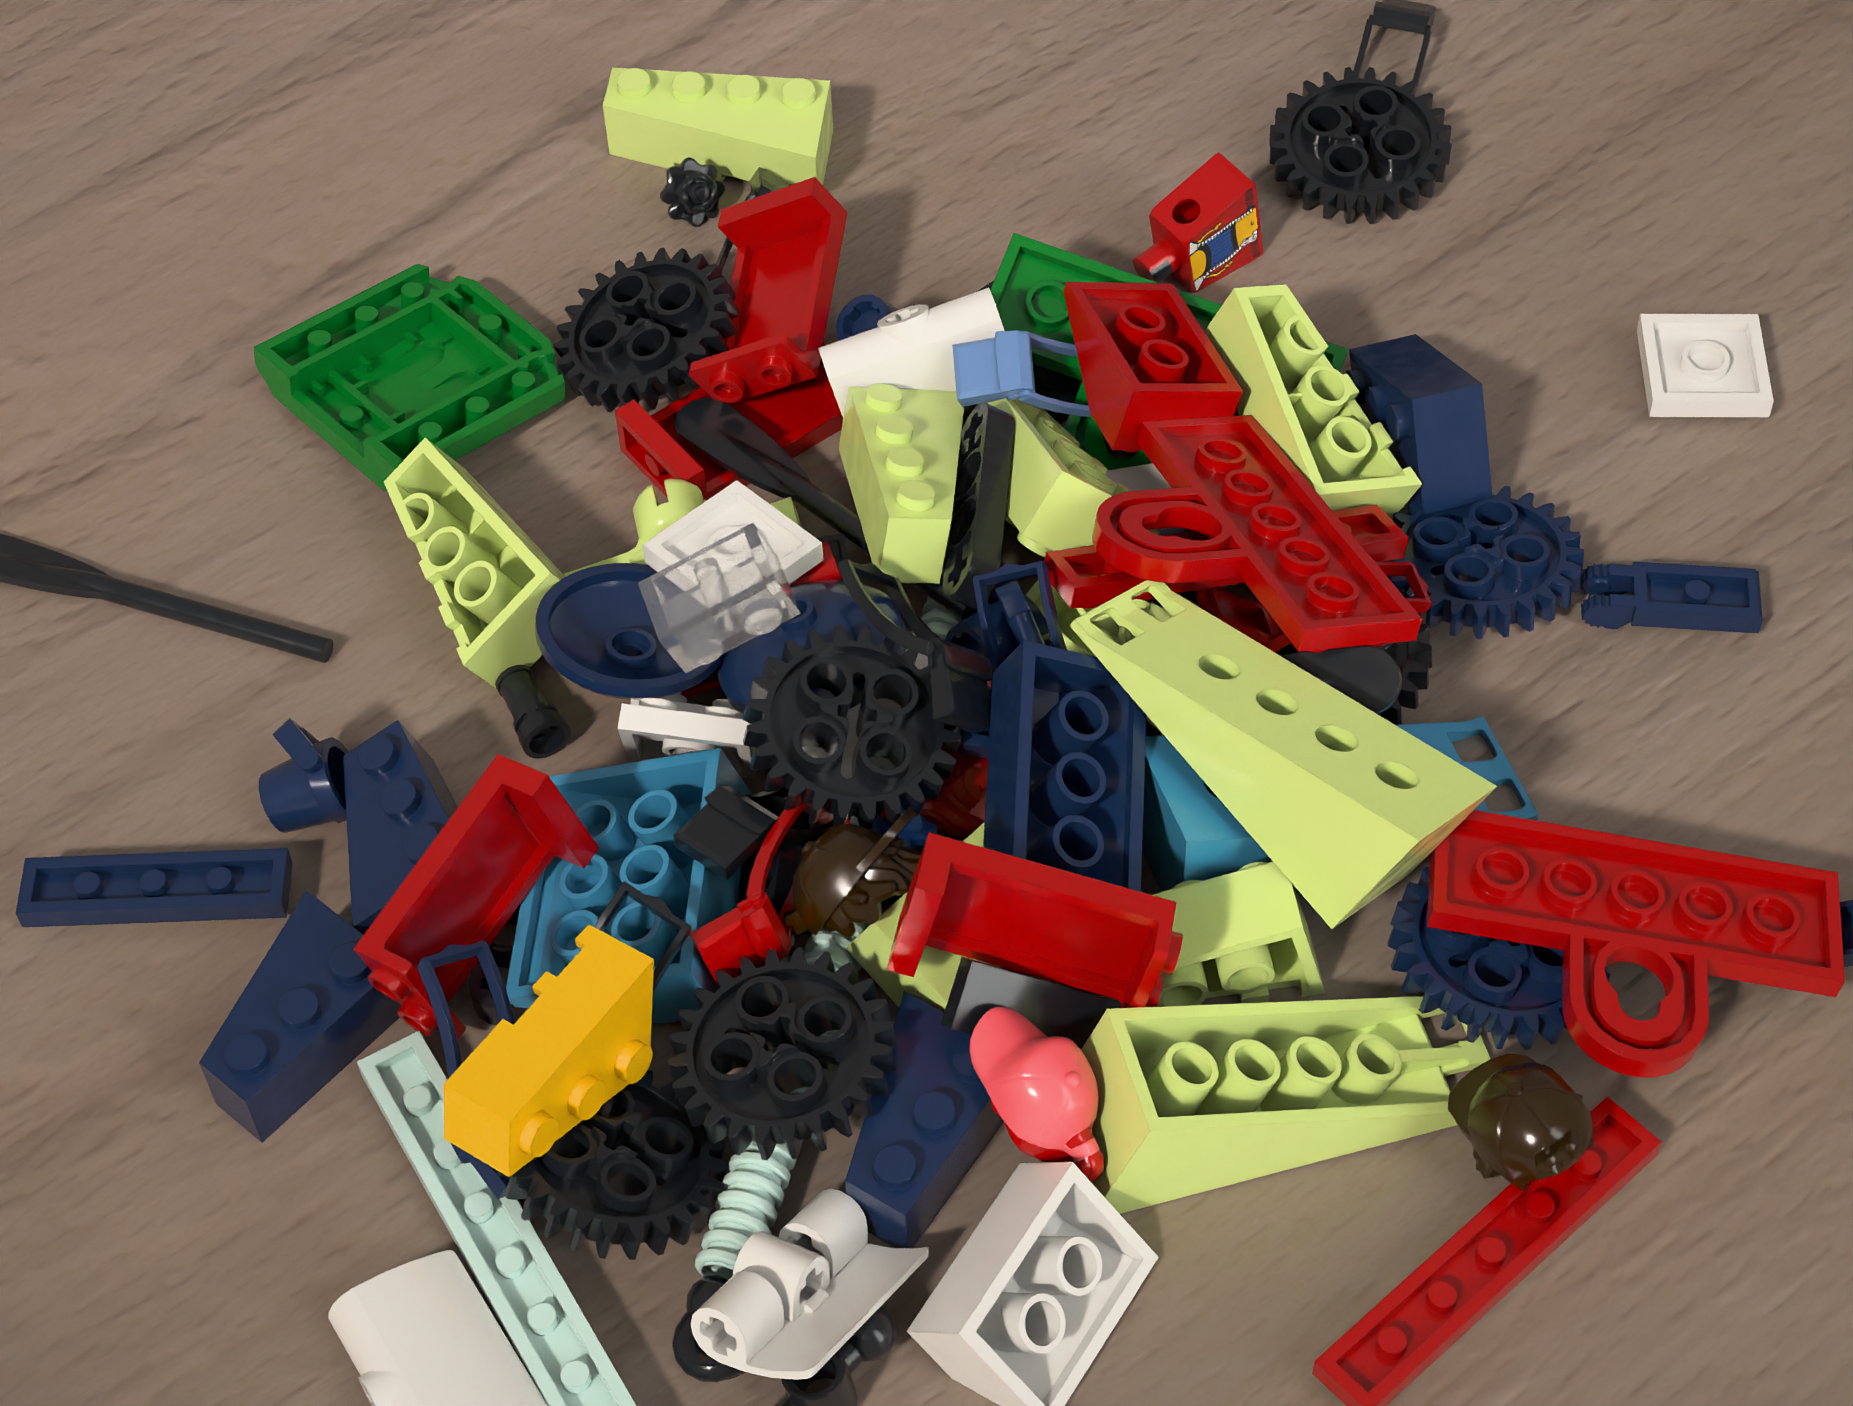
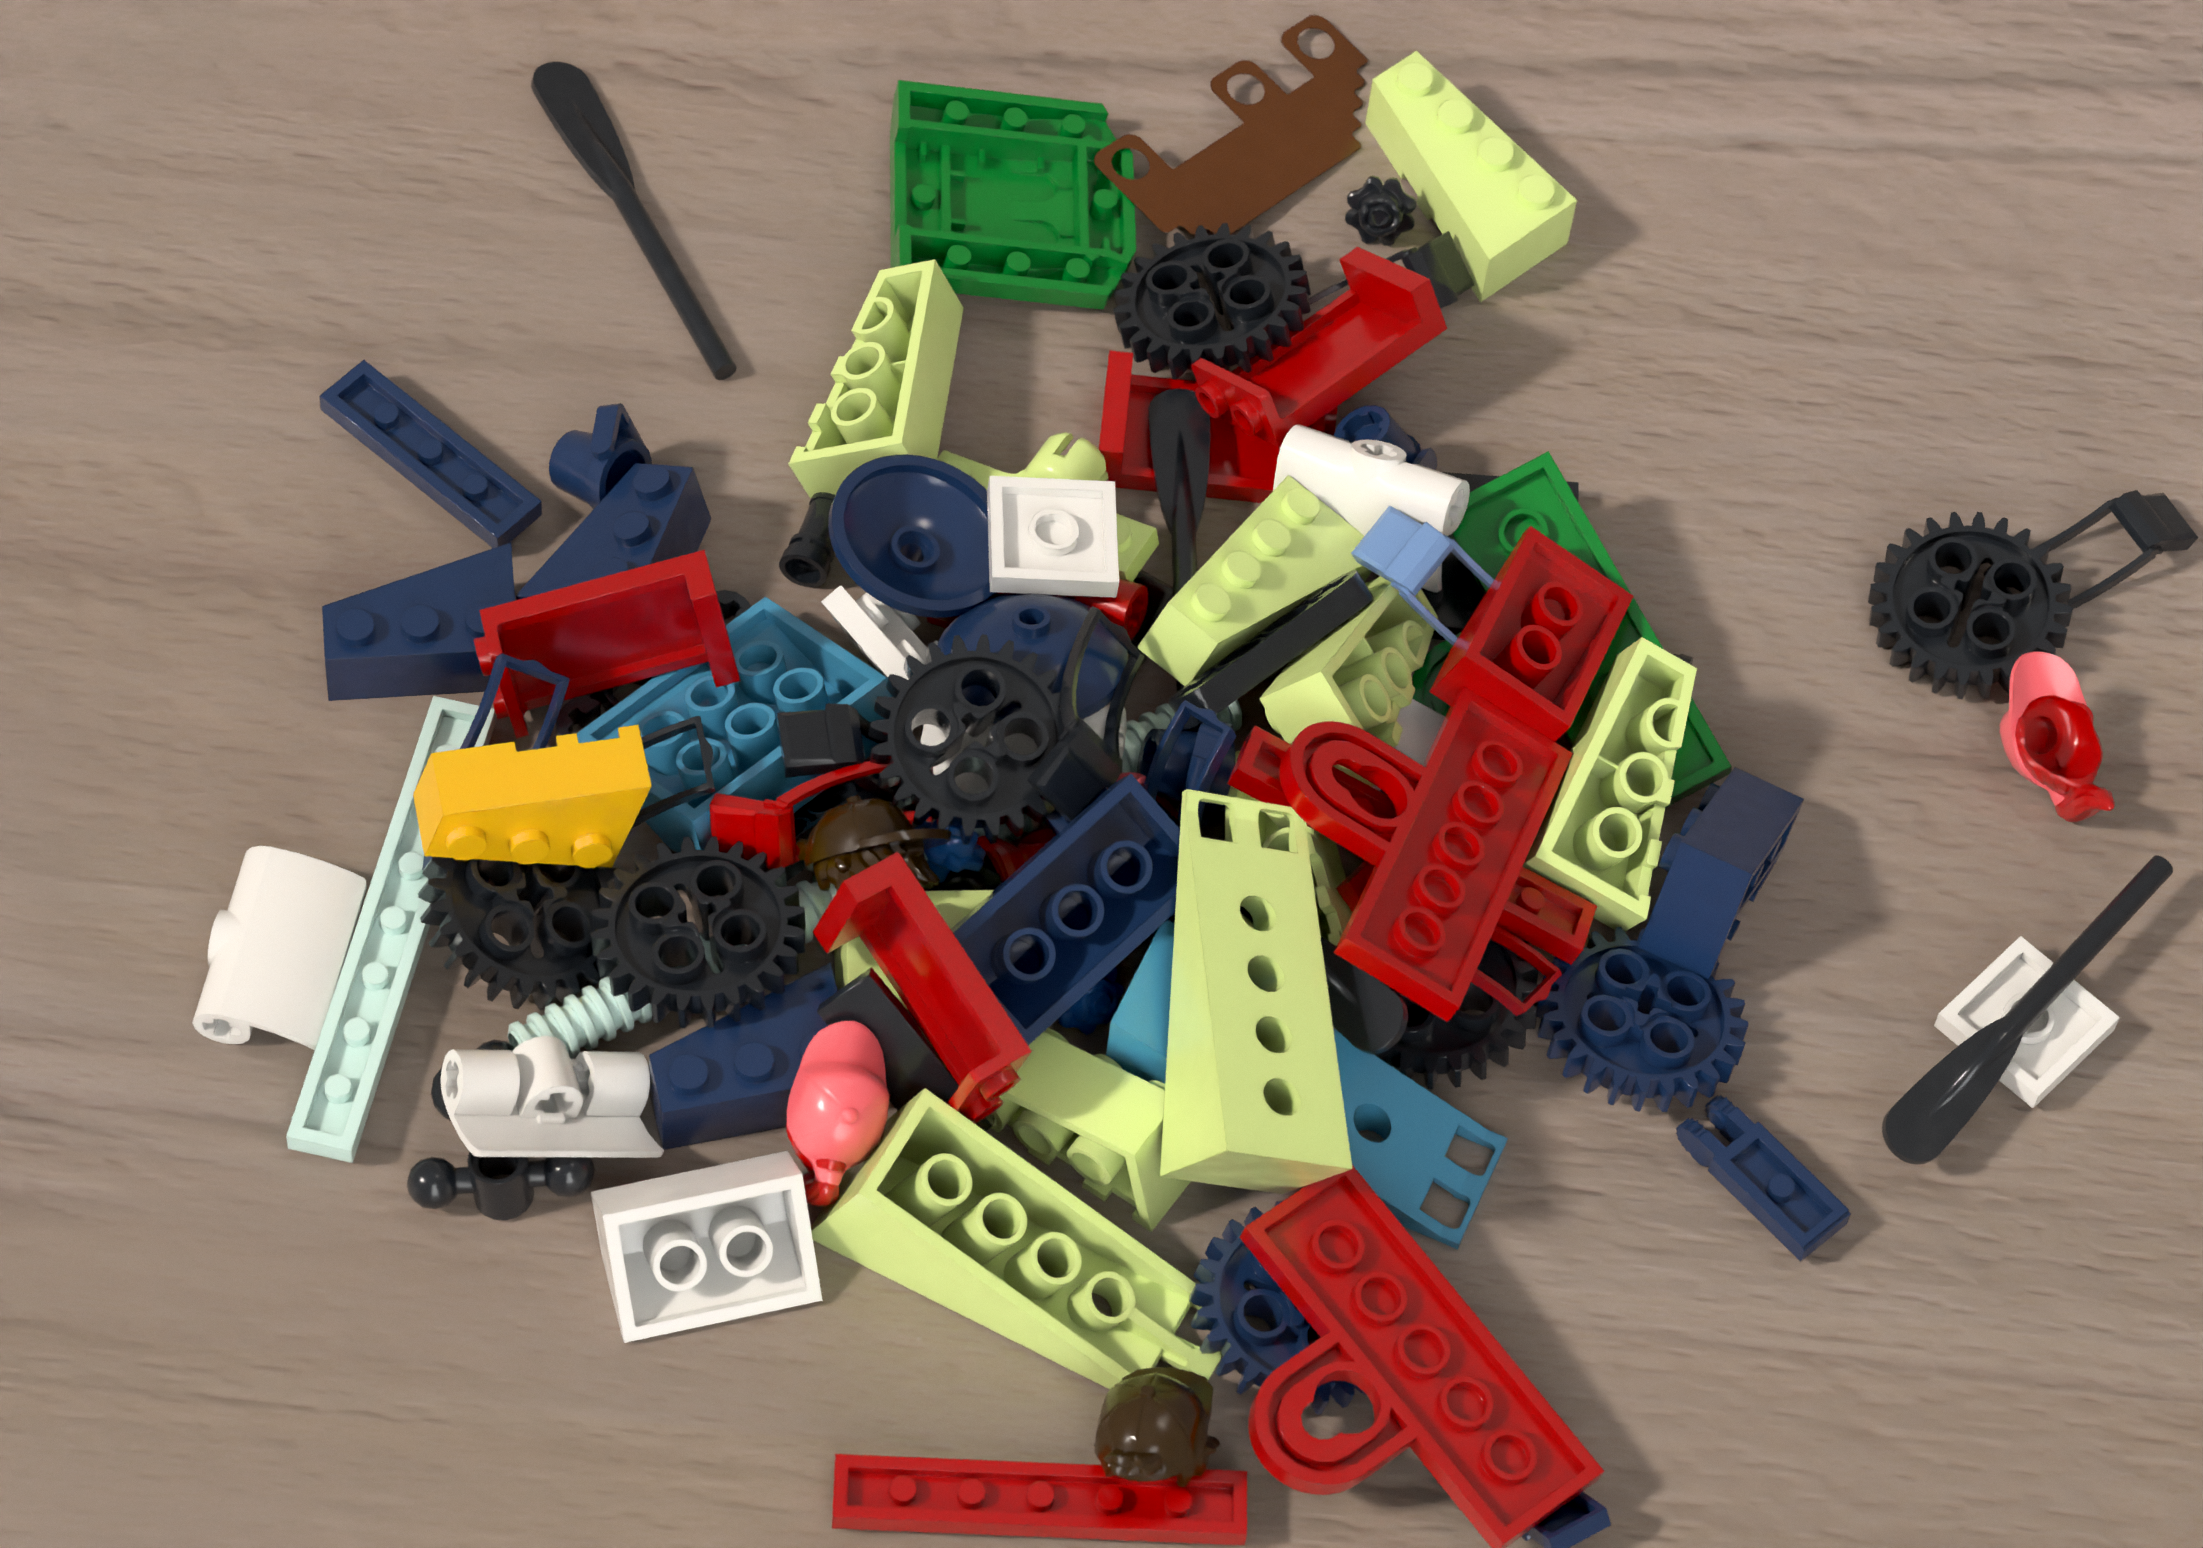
camera: 35 degrees right, 5 degrees up
clear brick [638,523,801,673] -> none
red torso [1133,152,1264,292] -> none
none -> reddish brown piece [1094,15,1367,235]
none -> black piece [1882,855,2173,1165]
none -> red hair [1999,651,2115,822]

